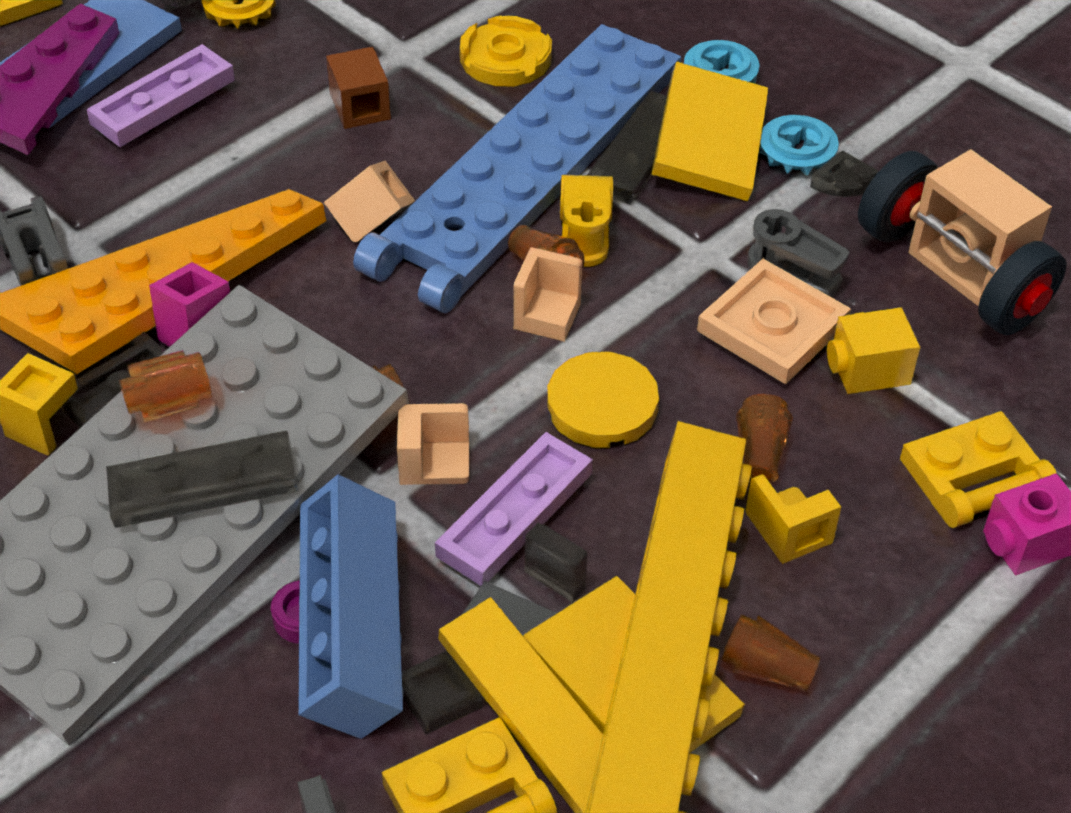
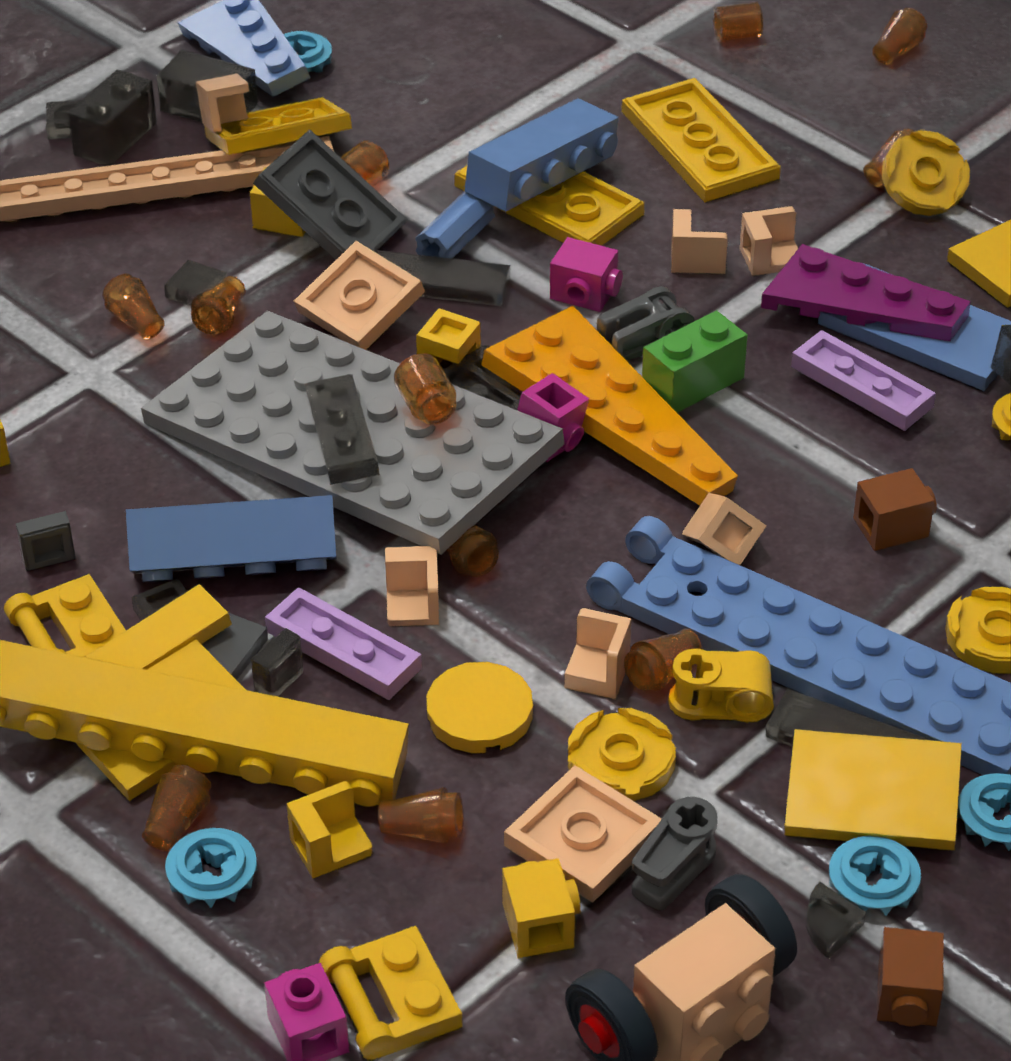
camera: 90 degrees right, 5 degrees down
none -> medium azure gear [165,828,258,908]
none -> yellow tile [568,708,676,801]
none -> bright green brick [642,310,748,413]
none -> dark orange brick [877,927,944,1026]

